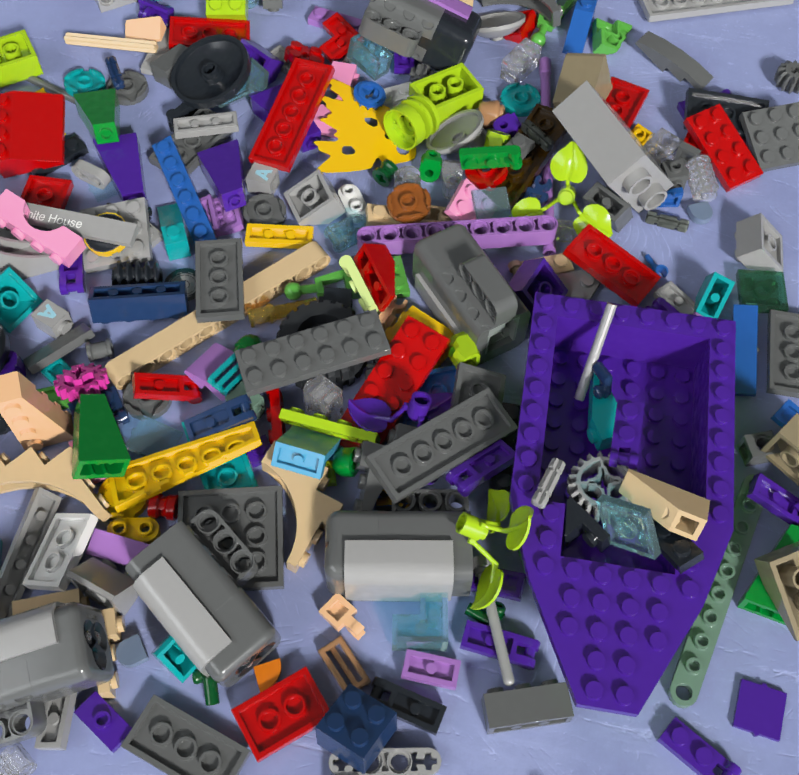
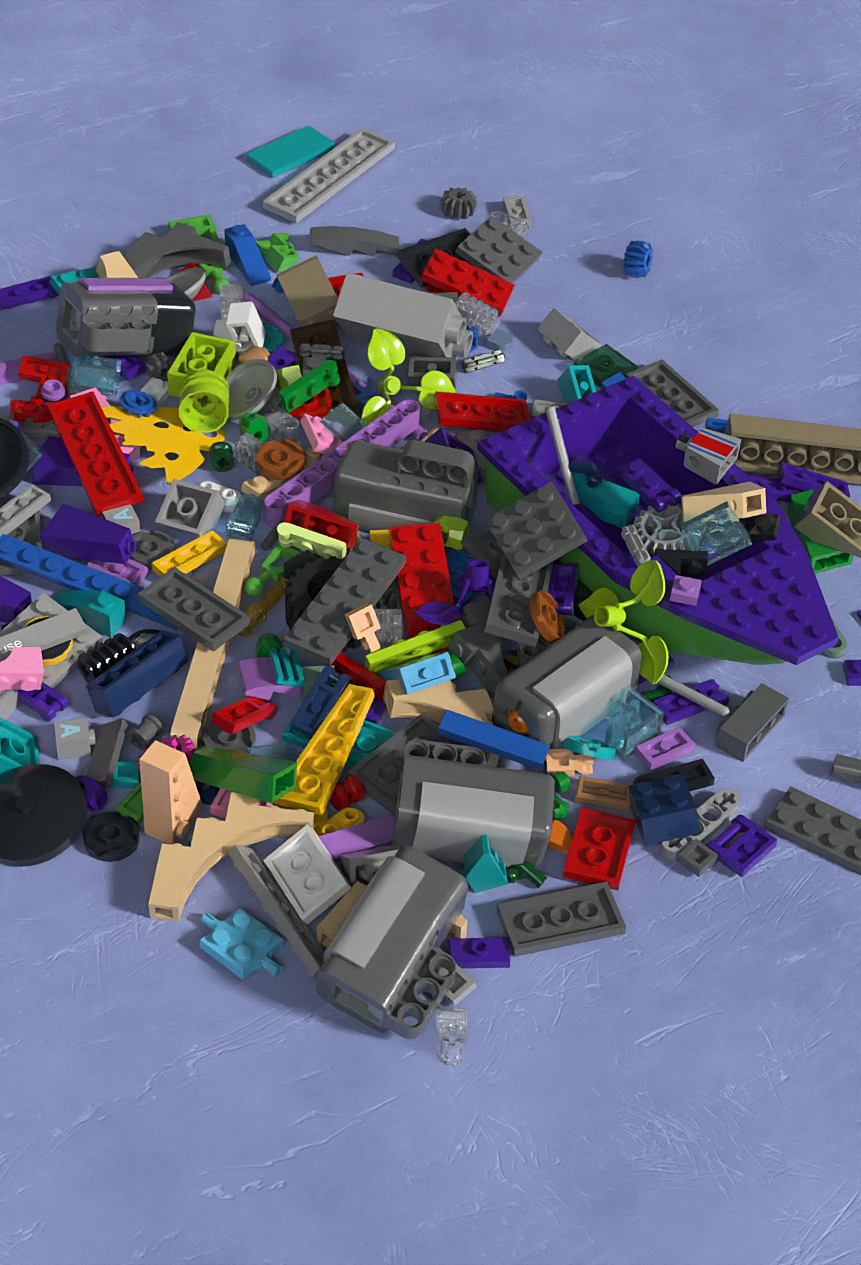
camera: 45 degrees left, 15 degrees down
none -> medium lavender plate [41,380,65,401]
none -> white brick [213,302,266,354]
none -> light nougat plate [345,603,380,653]
none -> blue tile [437,709,550,770]
none -> dark grey plate [485,481,588,580]
none -> dark orange tile [529,590,565,642]
none -> green piece [550,771,571,820]
none -> teal tile [562,736,616,759]
none -> medium lavender plate [670,575,702,606]
none -> light grey torso [676,428,741,485]

